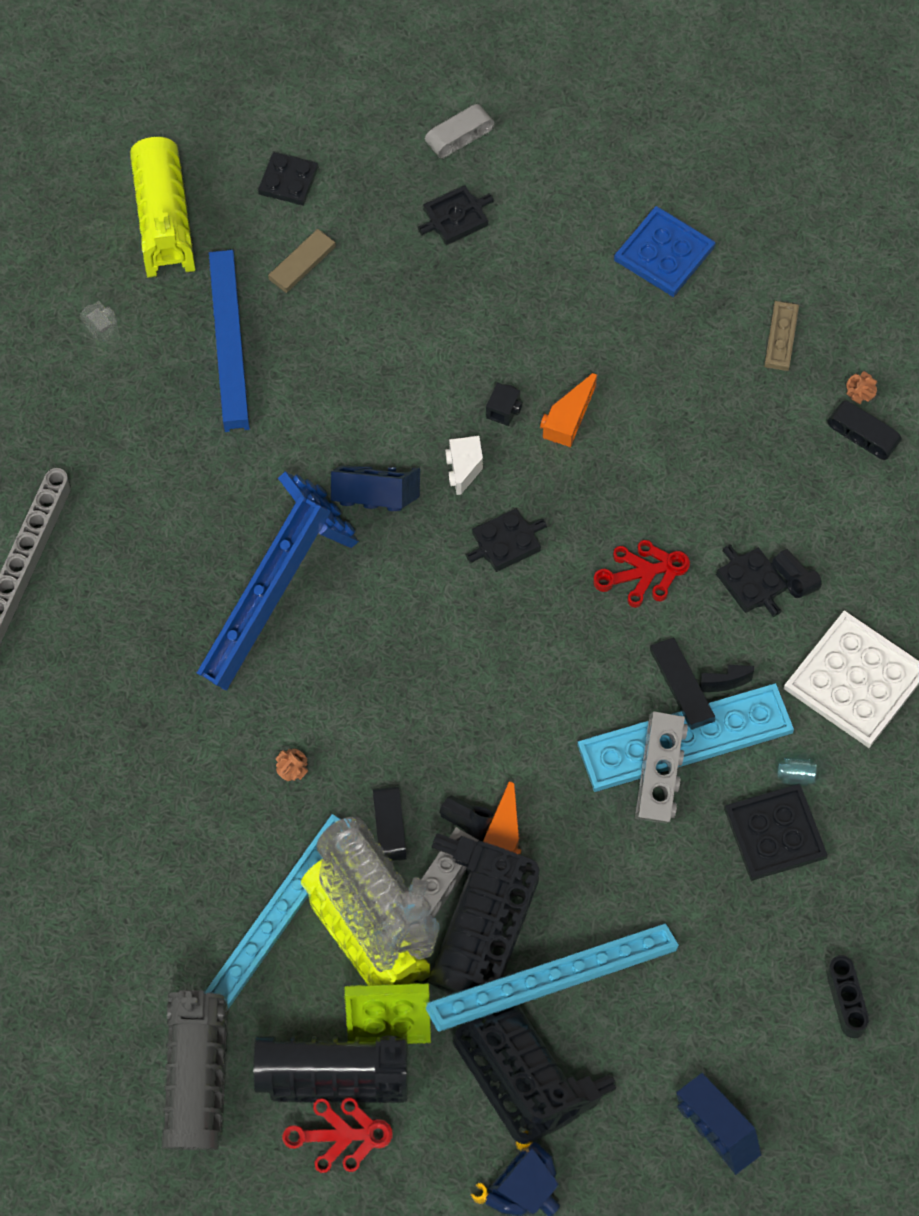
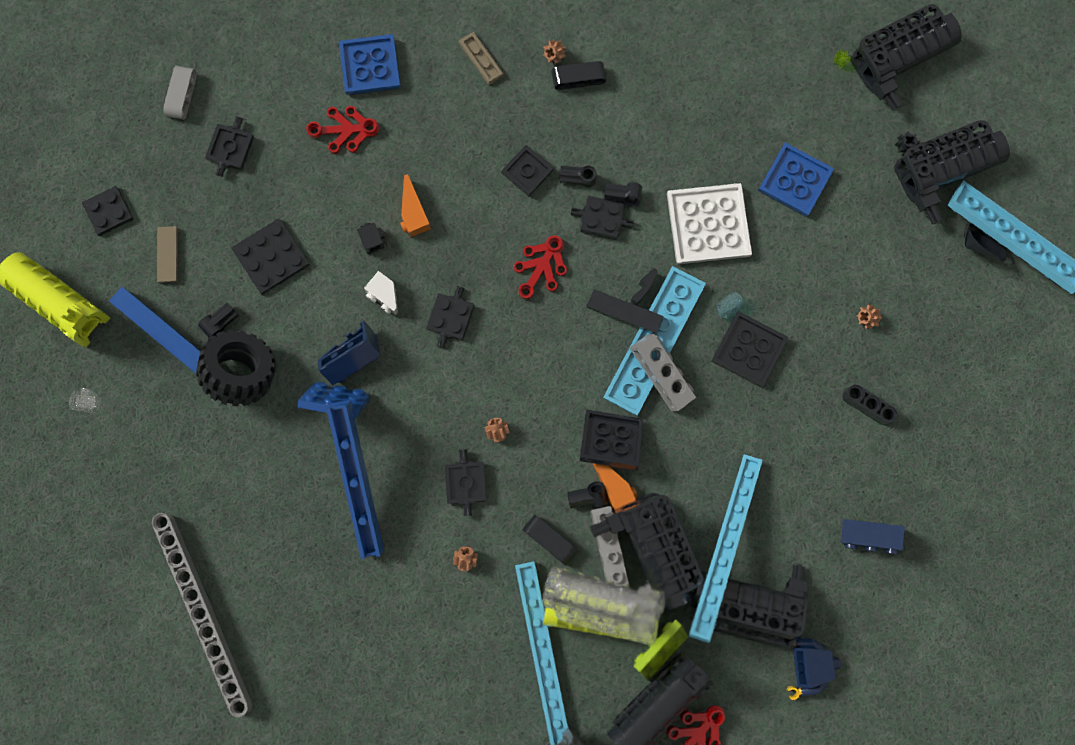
camera: 50 degrees left, 15 degrees up
none -> black tyre [196,330,276,406]
none -> black piece [198,303,239,338]
none -> black plate [231,218,310,295]
none -> red plant [306,106,379,154]
none -> black plate [445,449,487,516]
none -> nougat gear [485,418,510,442]
none -> black plate [501,145,554,197]
none -> black piece [560,165,596,187]
none -> black plate [579,409,643,471]

